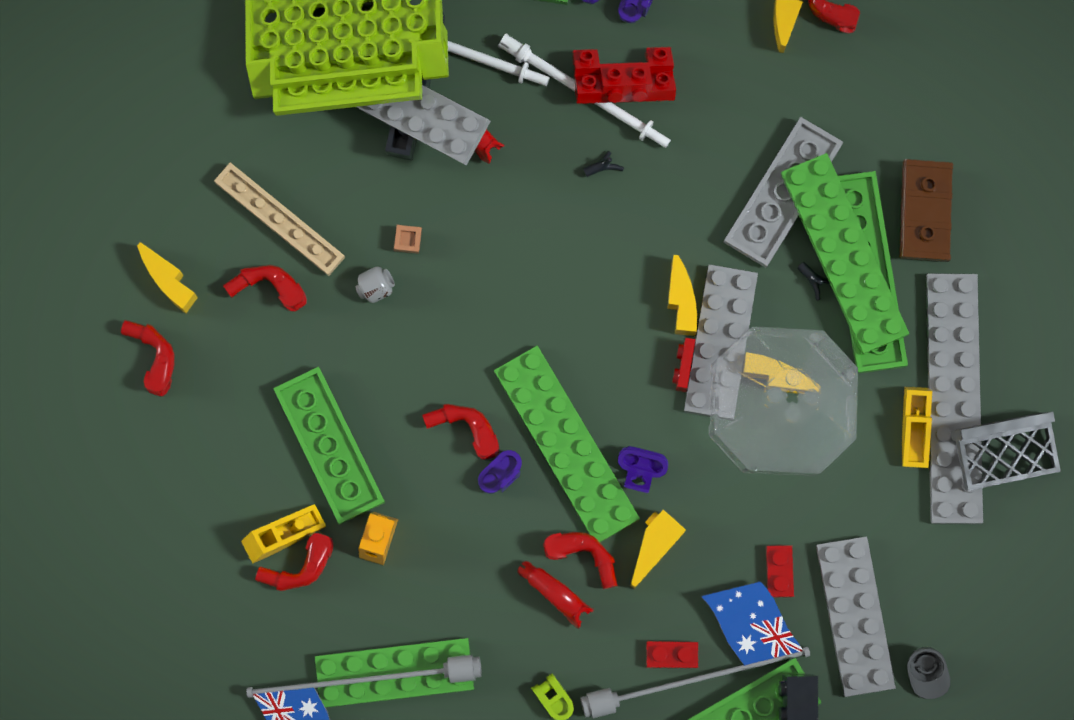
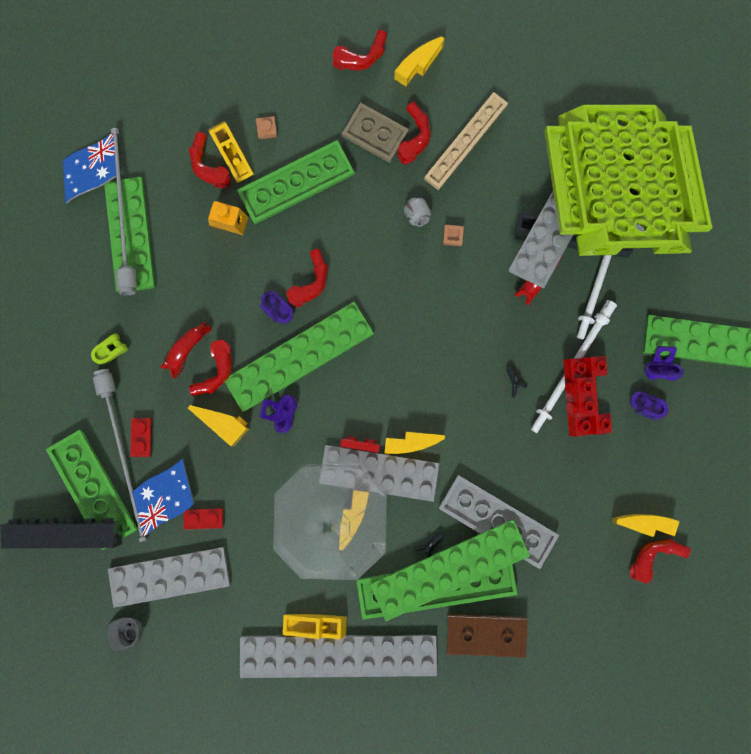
camera: 90 degrees right, 5 degrees up
fence [951,412,1061,491] -> none
none -> nougat plate [256,116,277,139]
none -> dark tan plate [342,102,409,163]

